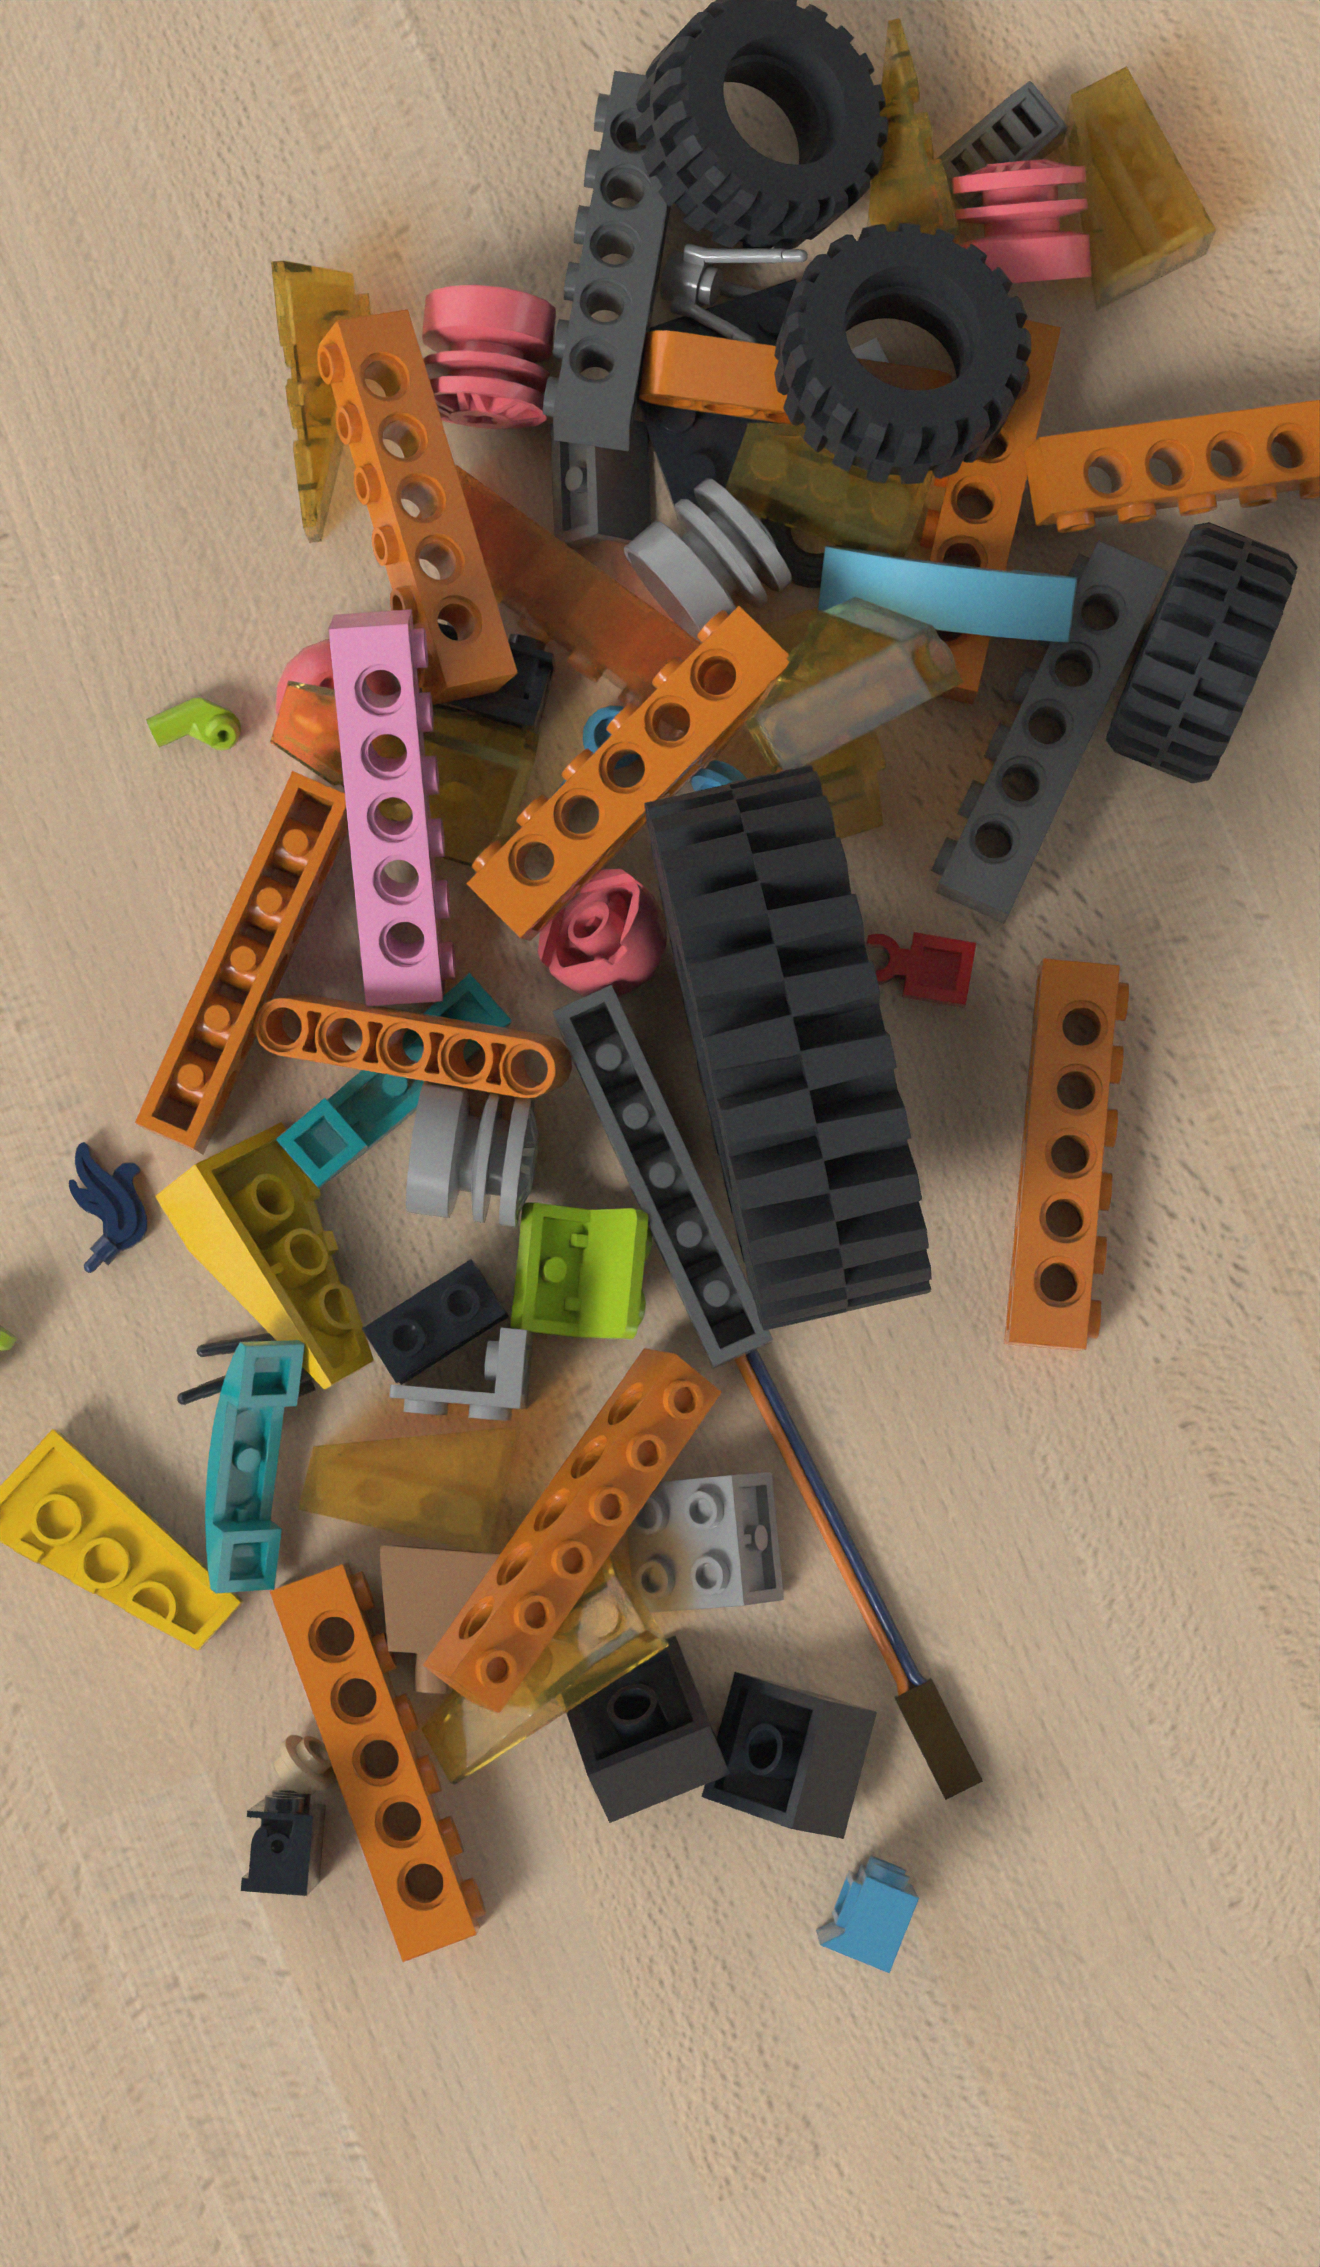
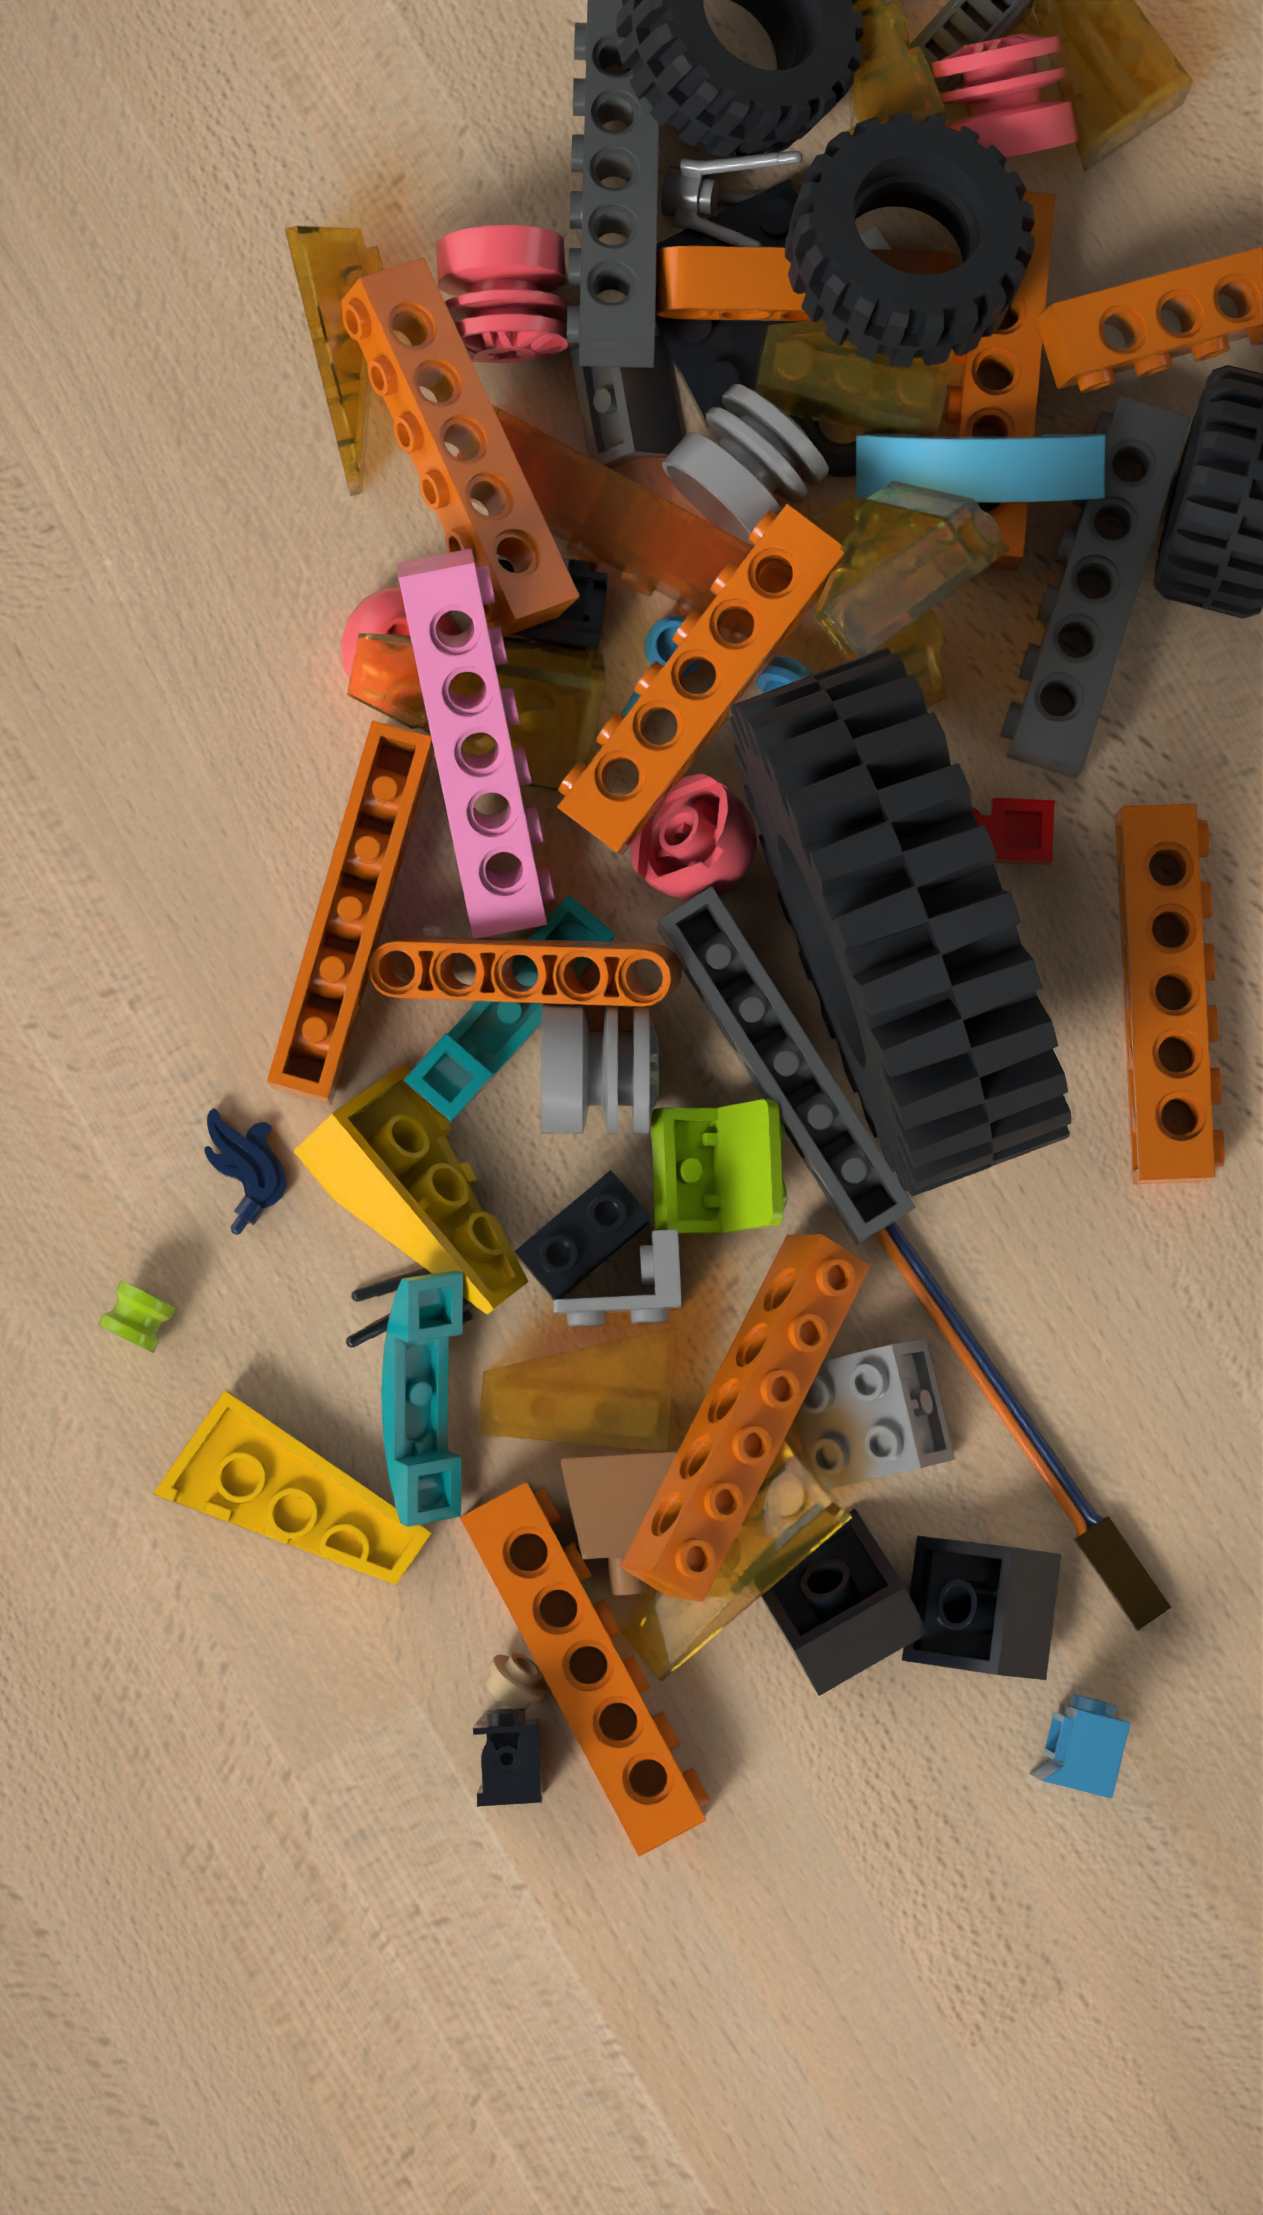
camera: 20 degrees left, 0 degrees up
lime arm [146,697,242,751] -> none

